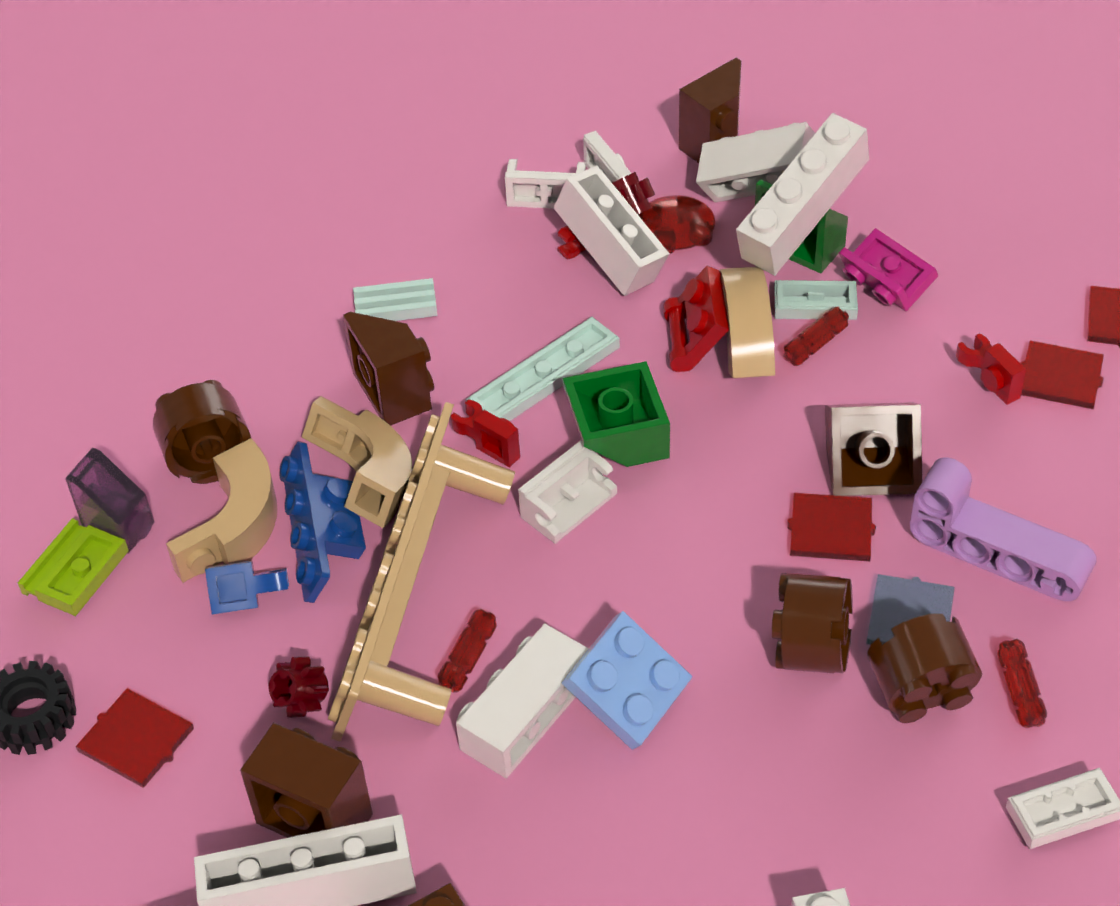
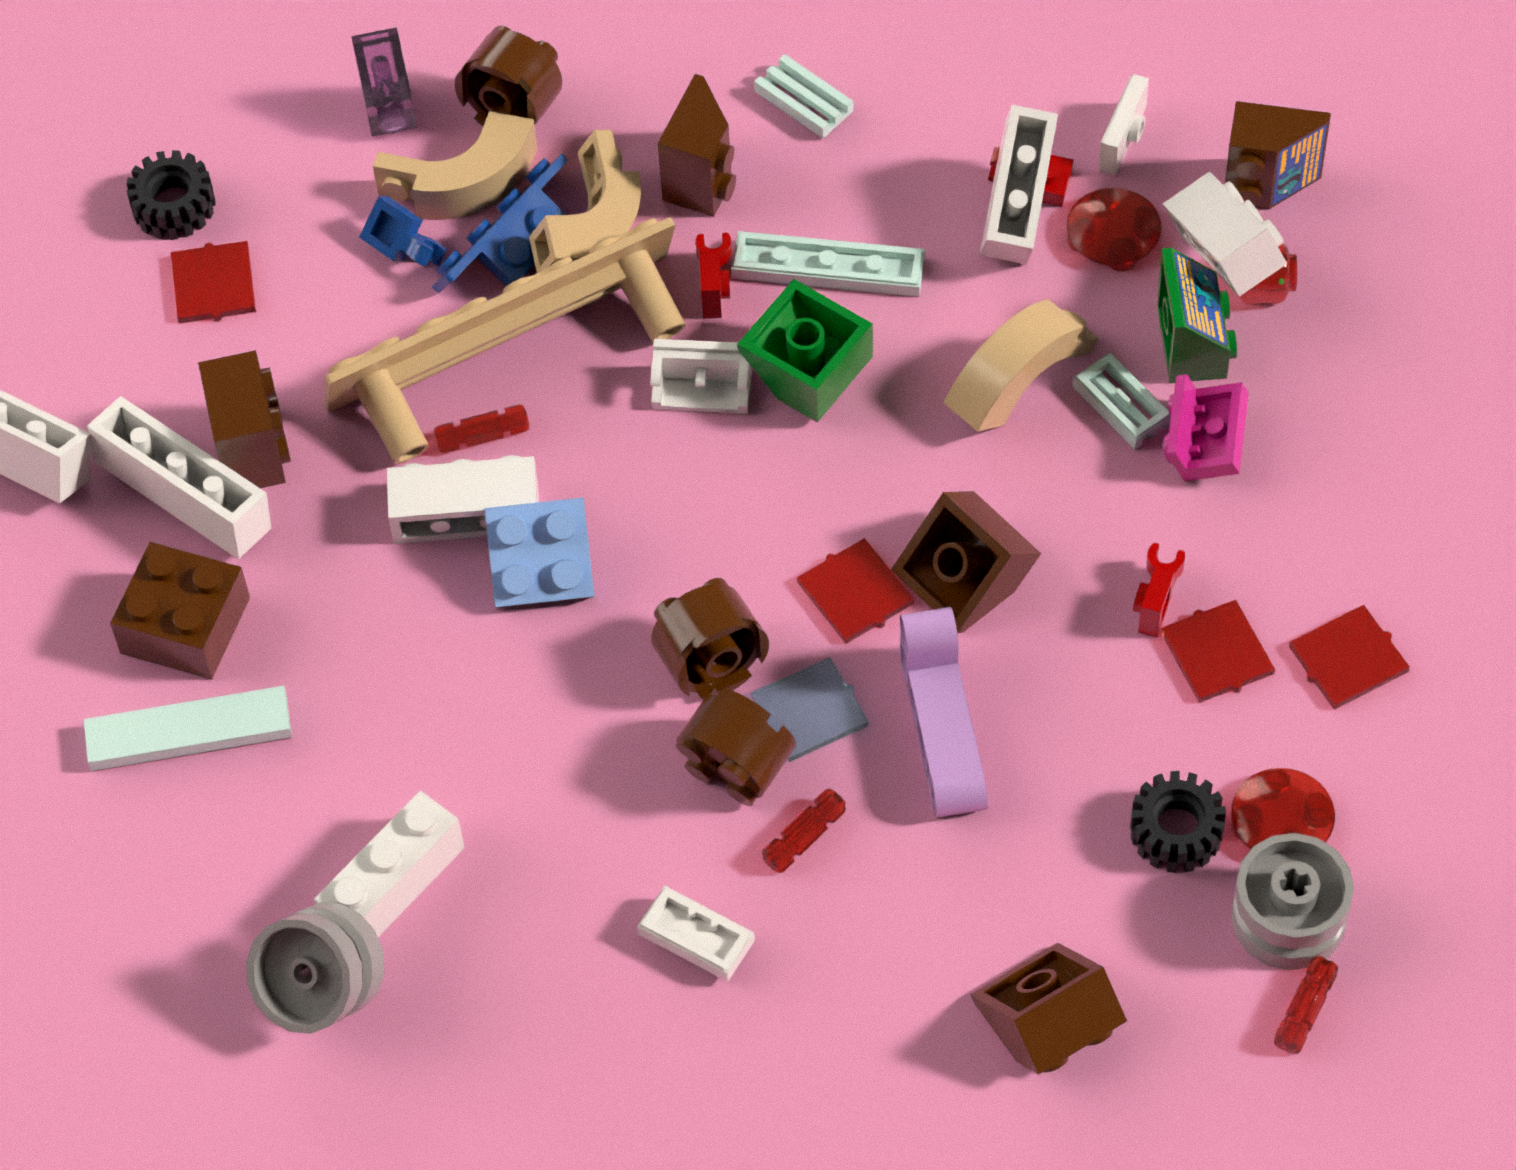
camera: 50 degrees right, 10 degrees up
lime plate [18,518,129,617] -> none
dark red gear [268,656,329,718] -> none
white hinge [505,159,586,209] -> none
dark red gear [612,172,655,214] -> none
red plate [663,265,729,372] -> none
white brick [736,112,869,276] -> none
clear red axle [783,307,849,366] -> none

